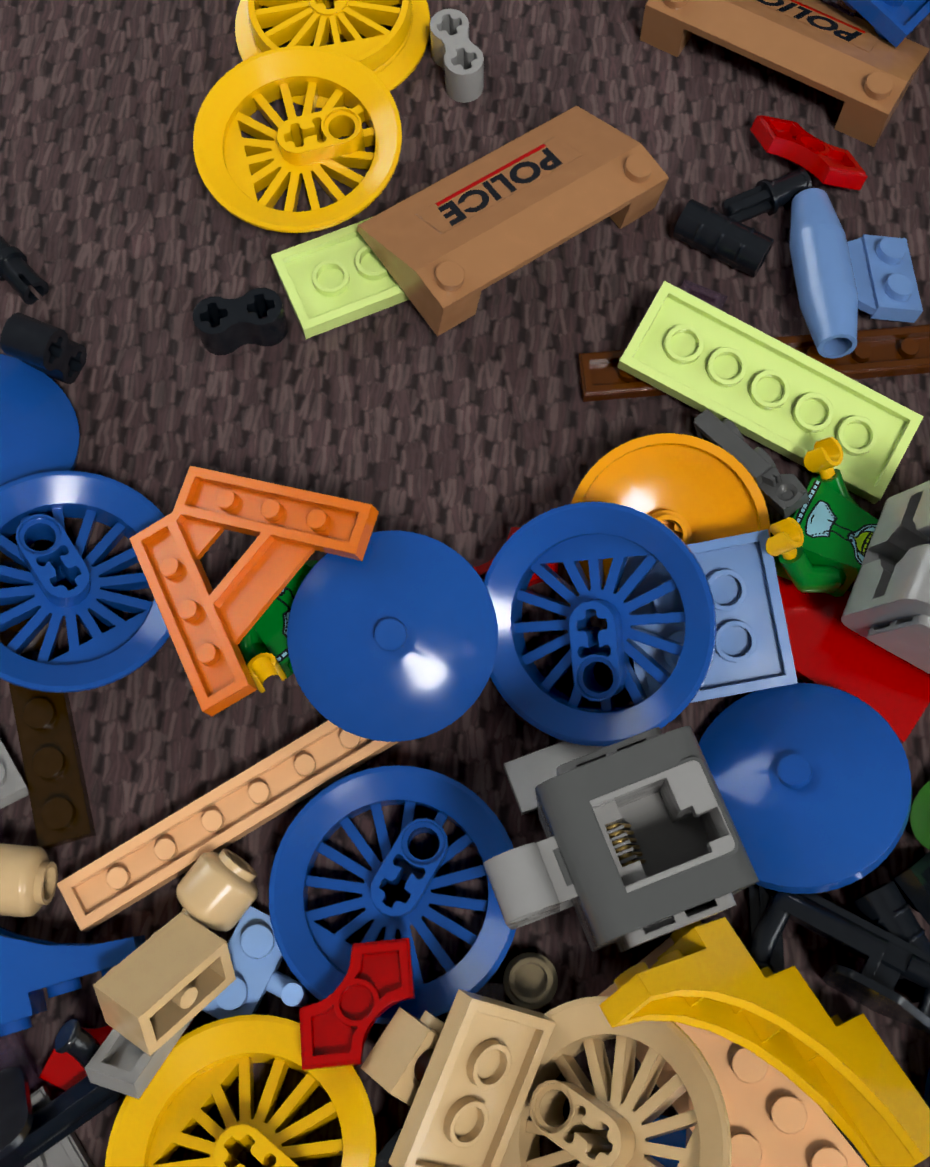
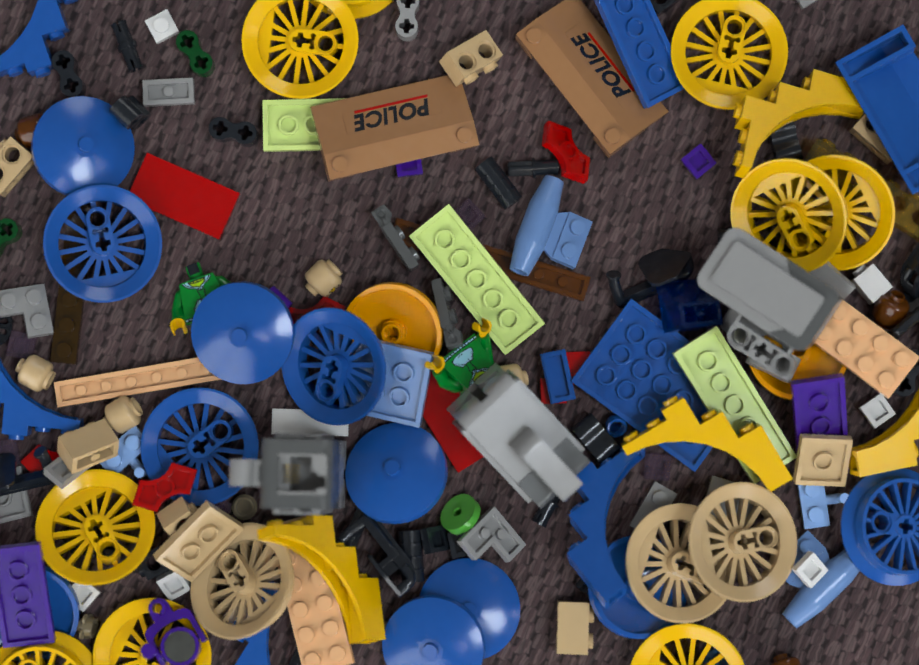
camera: 25 degrees right, 15 degrees up
orange plate [129,466,379,716] -> none
none -> red tile [130,153,240,240]
none -> light grey plate [142,78,195,107]
none -> white plate [145,9,180,44]
none -> dark green axle [176,30,215,78]
none -> tan head [305,259,343,297]
none -> dark grey hinge [371,204,420,272]
none -> dark purple plate [396,159,423,178]
none -> tan brick [439,30,503,87]

